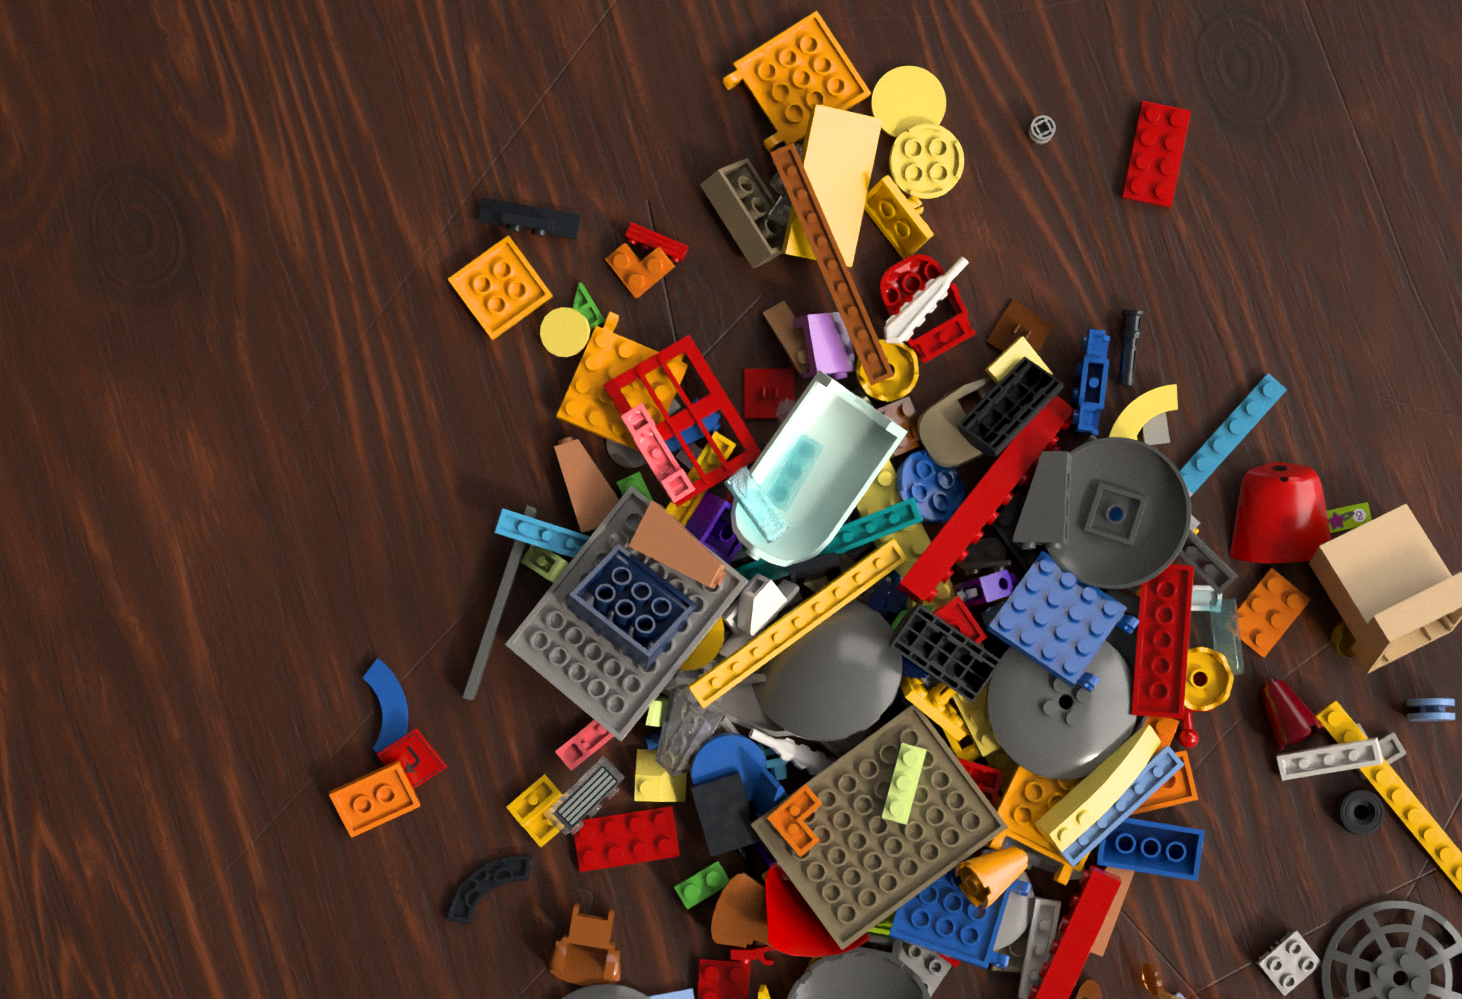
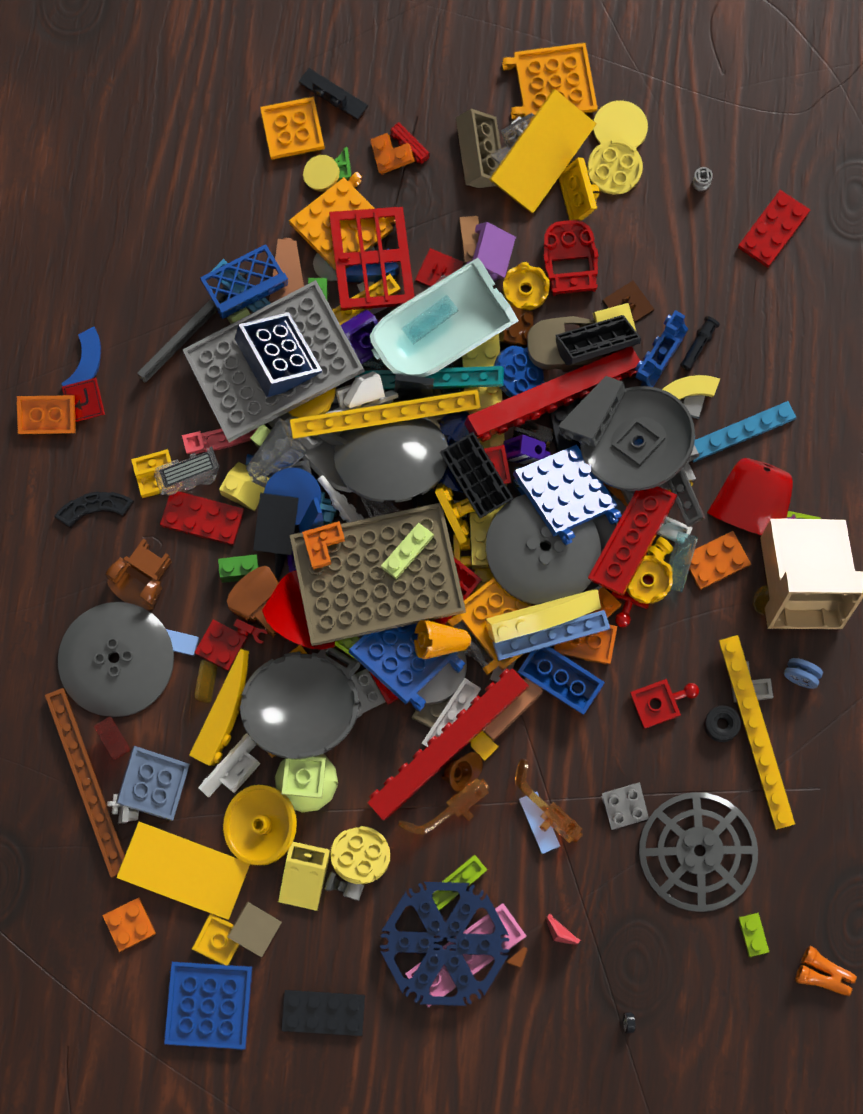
camera: 30 degrees right, 10 degrees down
coral slope [620,403,695,503] -> none
nougat slope [629,500,726,589] -> none
clear light blue plate [724,466,789,543] -> none
dark orange plate [770,143,894,386] -> none
white sword [884,256,969,344] -> none
dark red cone [1261,677,1324,751] -> none
white plate [1276,737,1383,781] -> none
none -> blue fence [200,244,288,319]
none -> yellow tile [471,731,498,761]
none -> red plate [630,679,699,729]
none -> yellow wheel [647,536,674,560]

